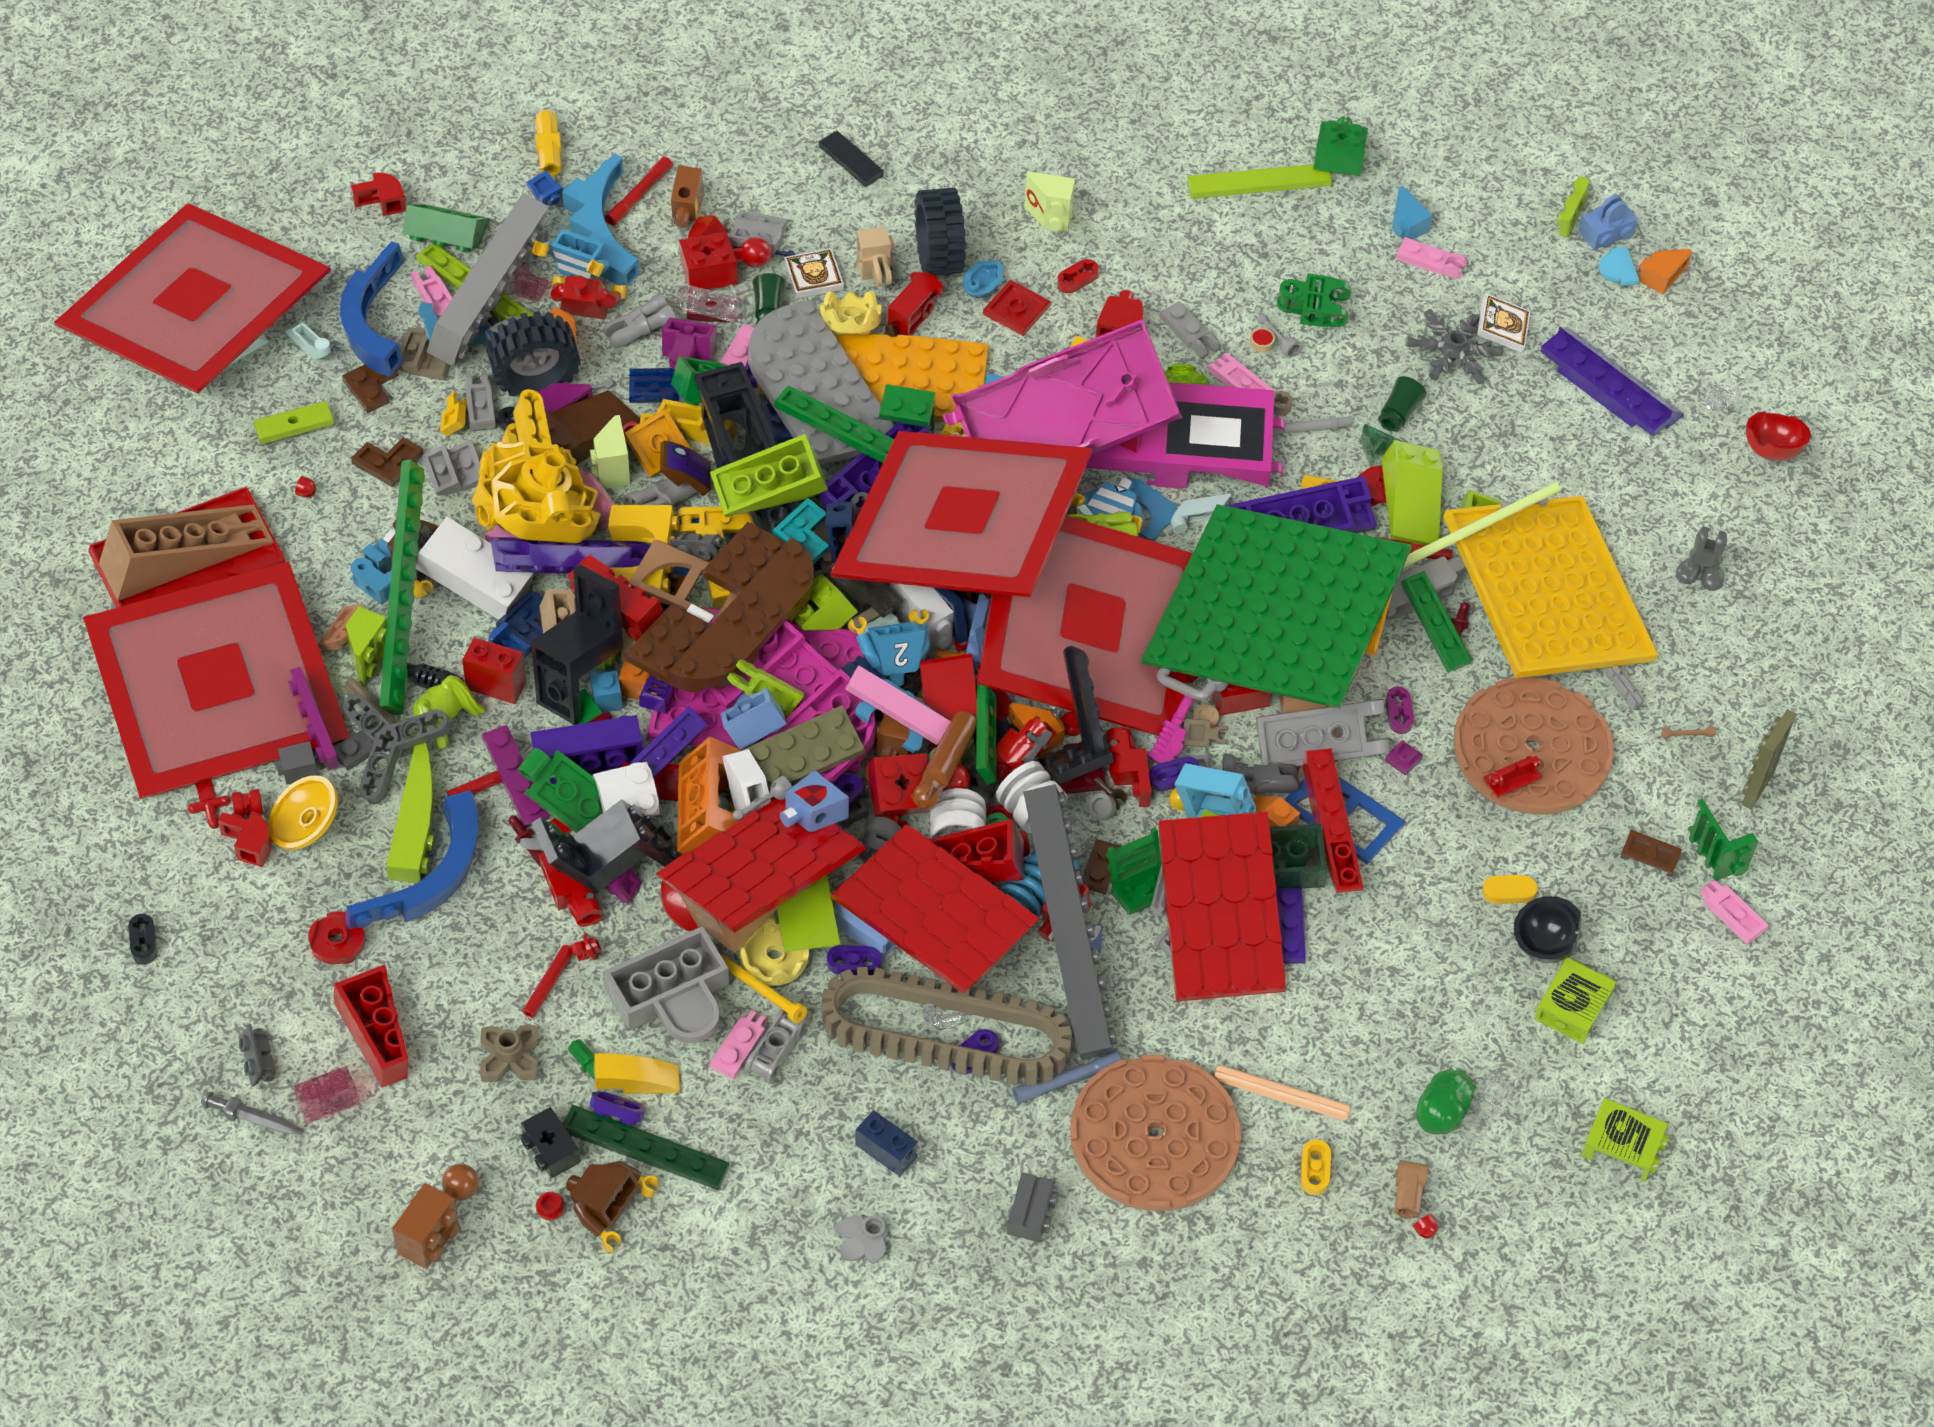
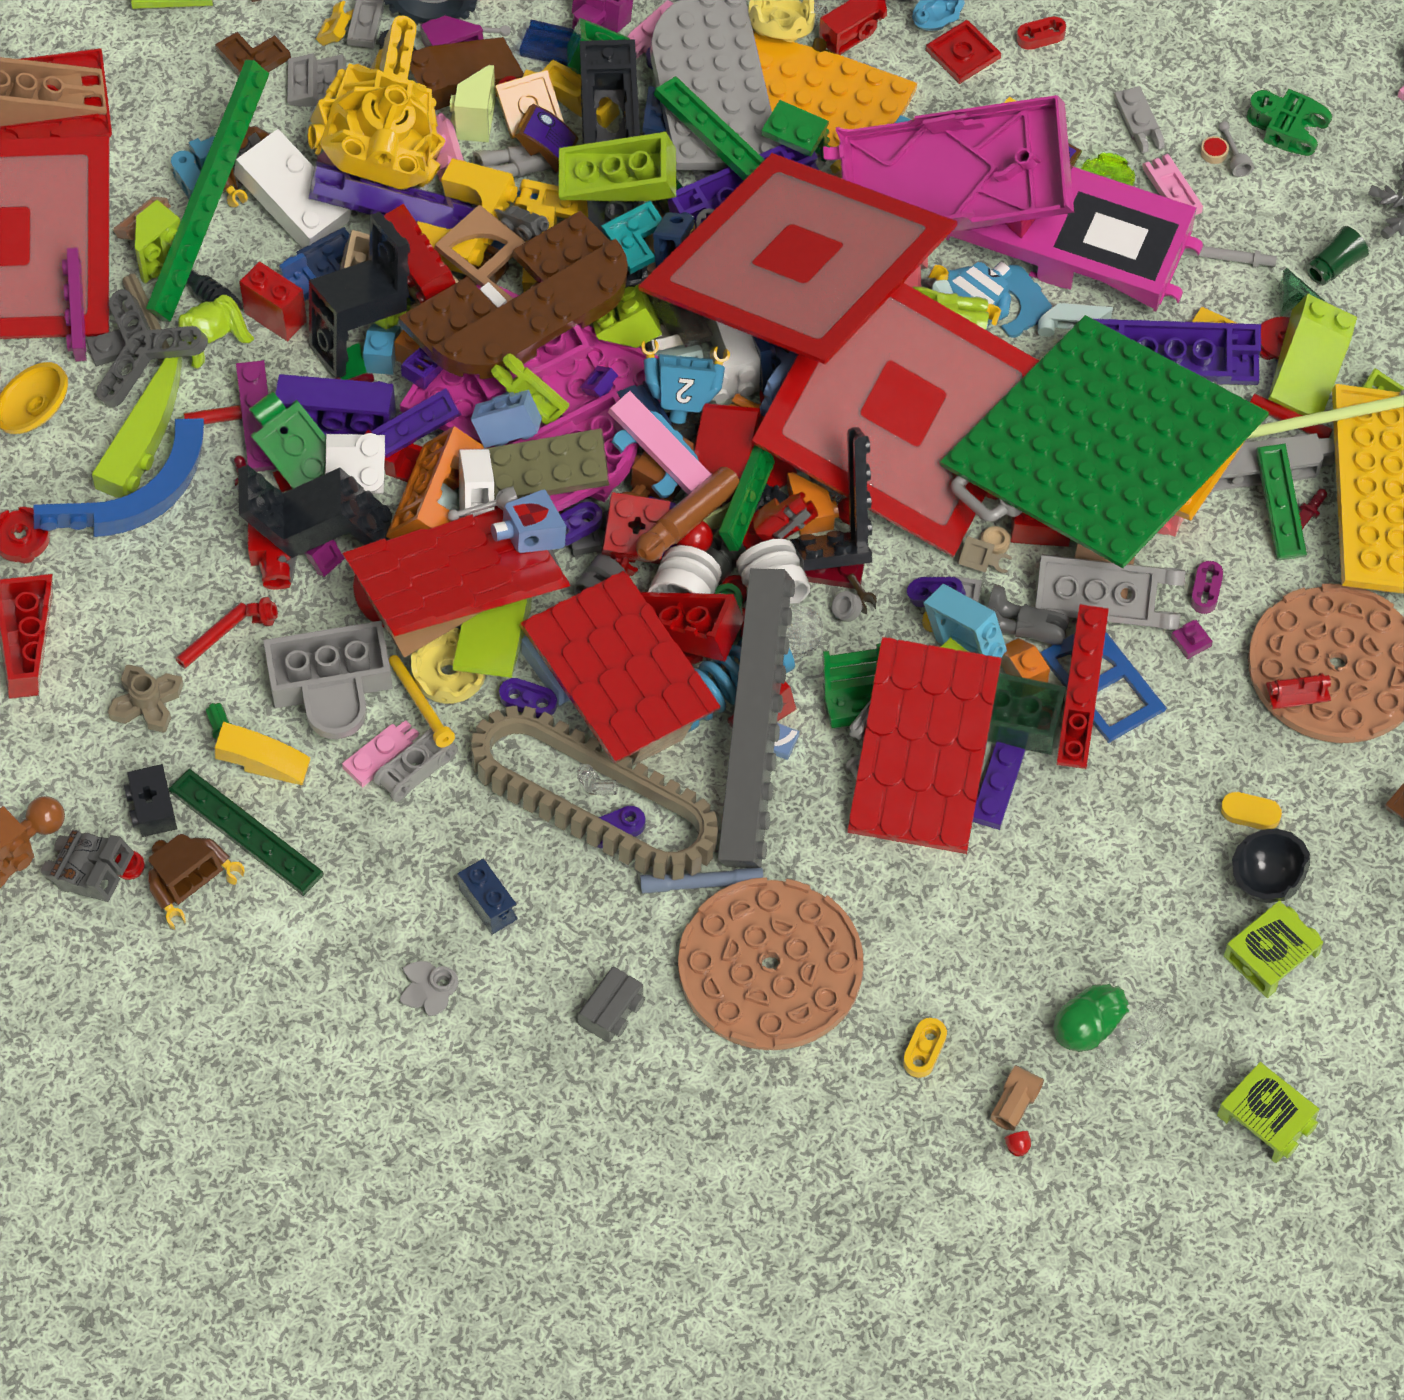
camera: 20 degrees right, 5 degrees up
dark grey brick [275,742,318,785] -> none
red hinge [295,476,316,498] -> none
dark purple plate [589,1091,646,1125] -> none
reddish brown plate [1082,839,1121,895] -> none
red torso [1096,290,1143,337] -> none
red plate [1103,727,1151,807] -> none
dark pink piece [1147,695,1194,764] -> none
light nougat axle [1214,1065,1351,1121] -> none
dark tan bush [1274,391,1293,415] -> none
none -> dark grey hips [41,829,134,902]
none -> dark purple plate [580,366,618,397]

